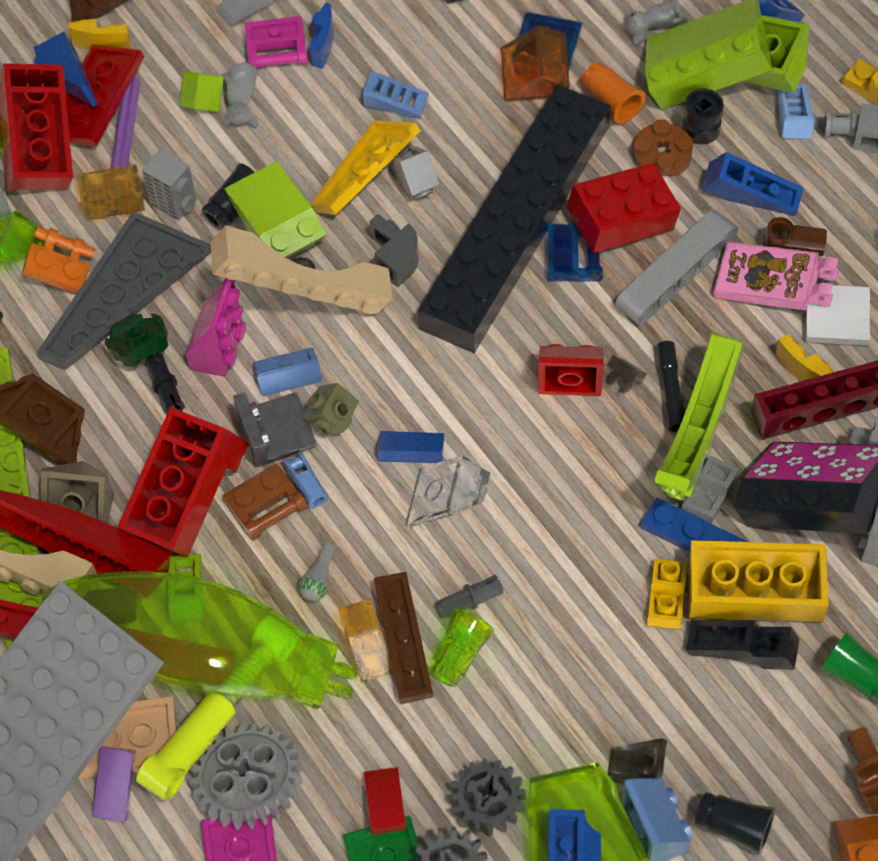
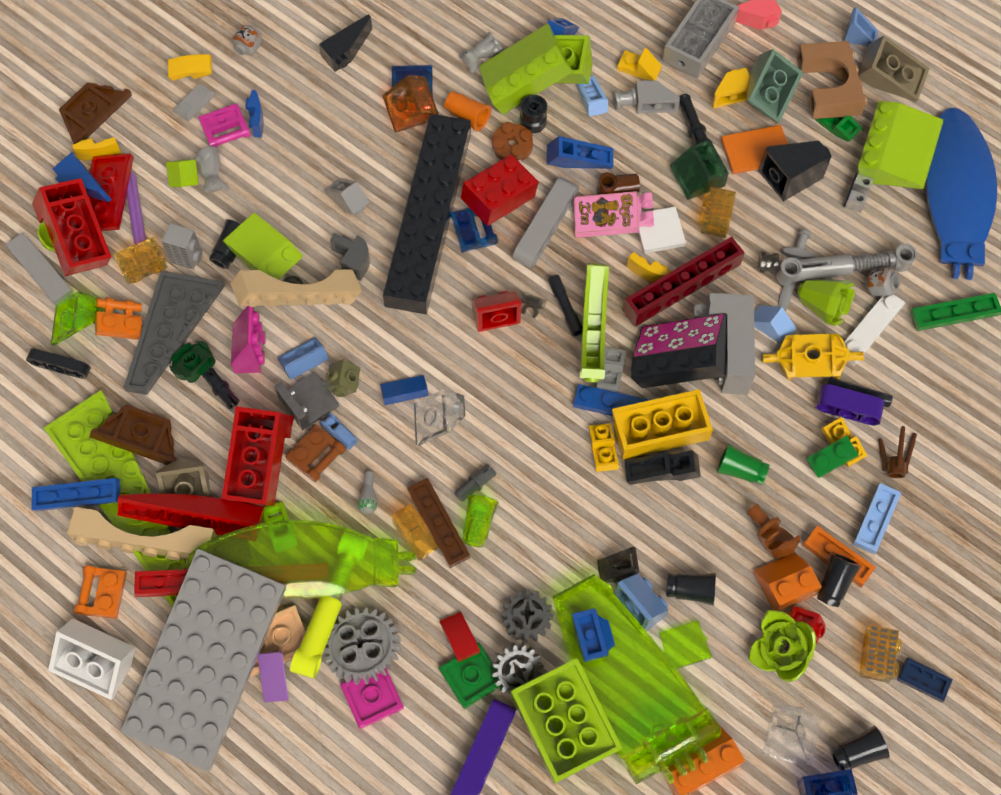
camera: 20 degrees left, 5 degrees up
yellow wing [310,120,421,215] -> none
medium blue slope [363,72,428,119] -> none

